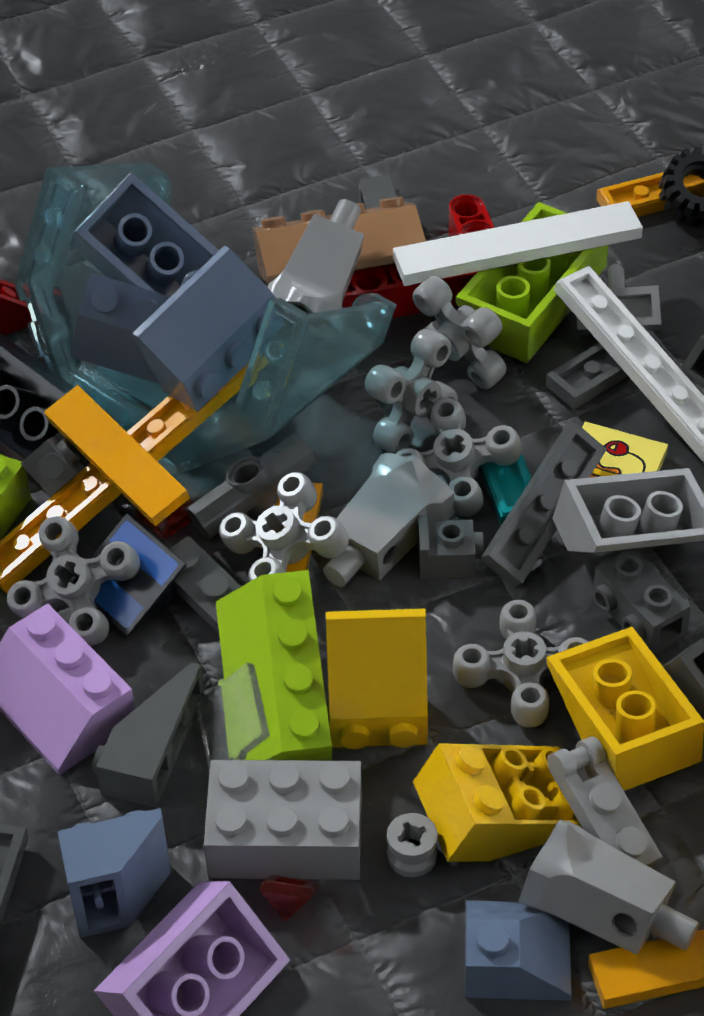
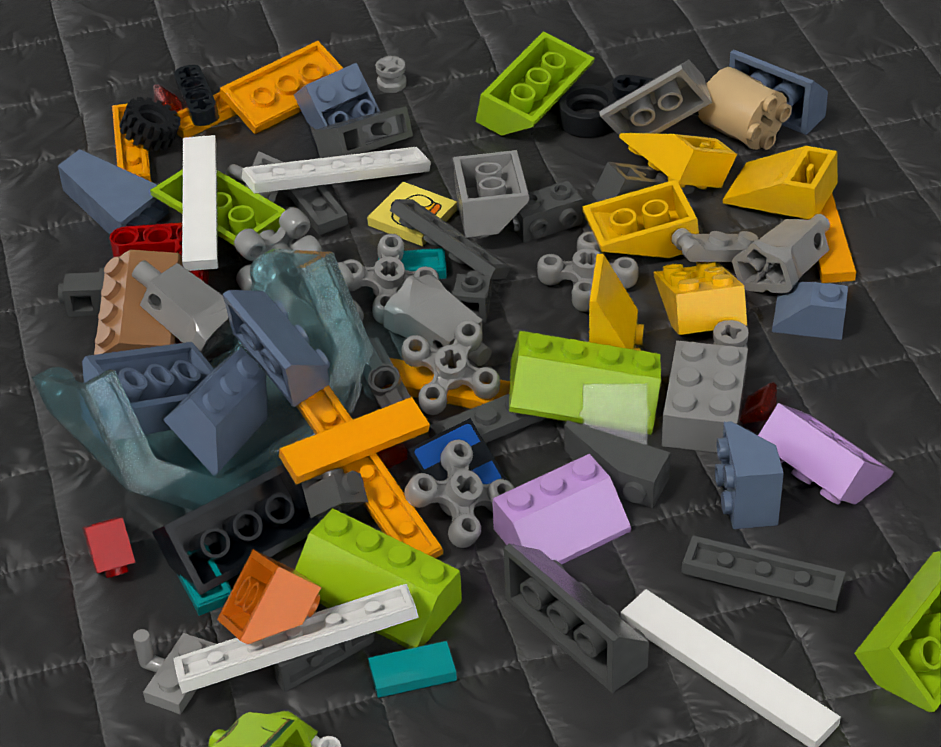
camera: 80 degrees left, 5 degrees down
none -> sand blue slope [58,149,169,235]

